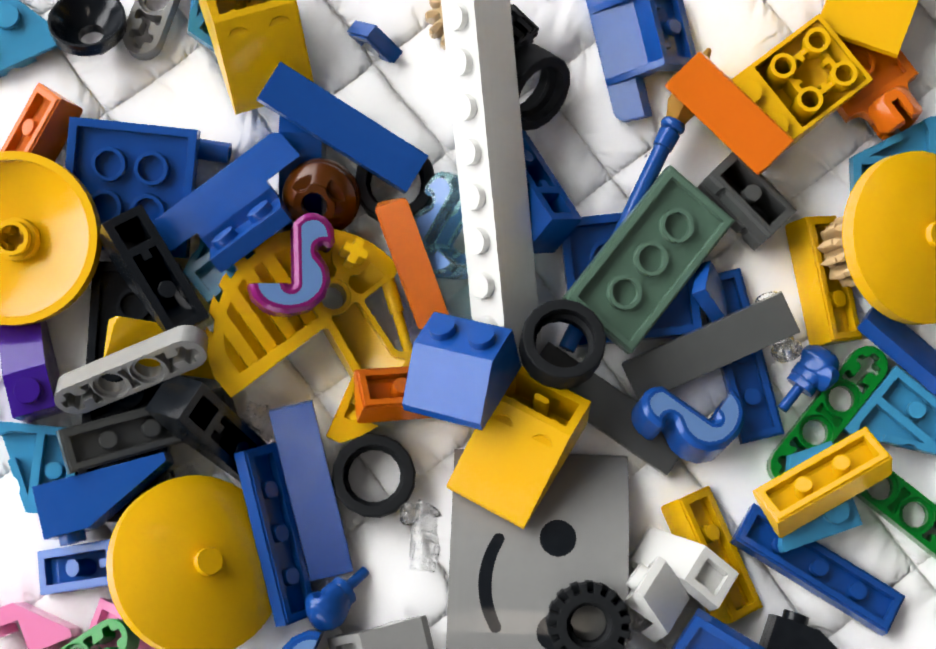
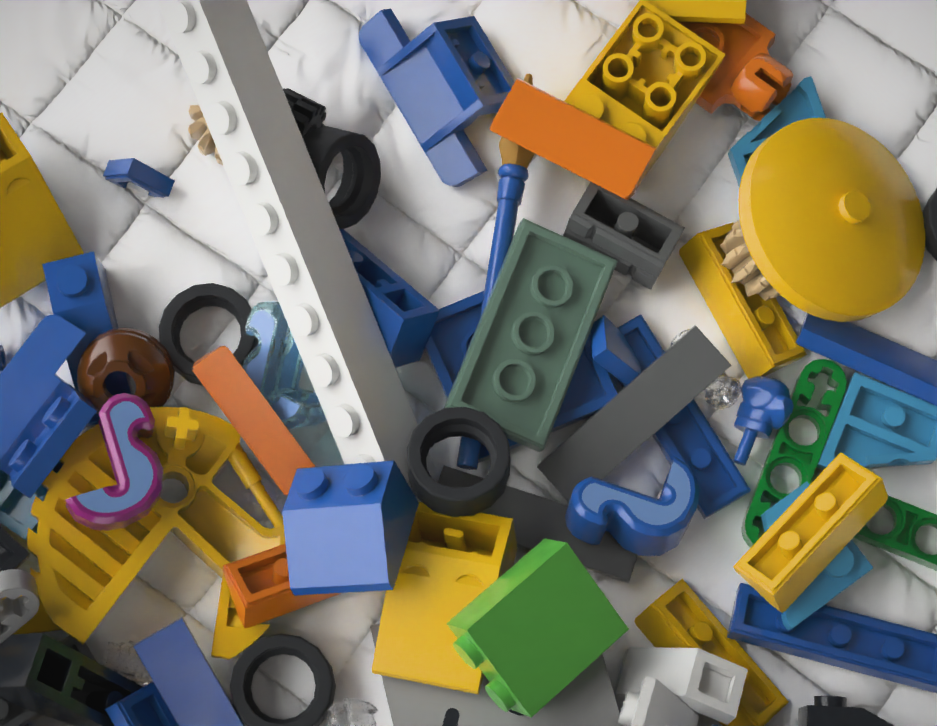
camera: 15 degrees left, 5 degrees down
blue tile [256,61,428,194] -> none
none -> bright green brick [446,538,629,718]

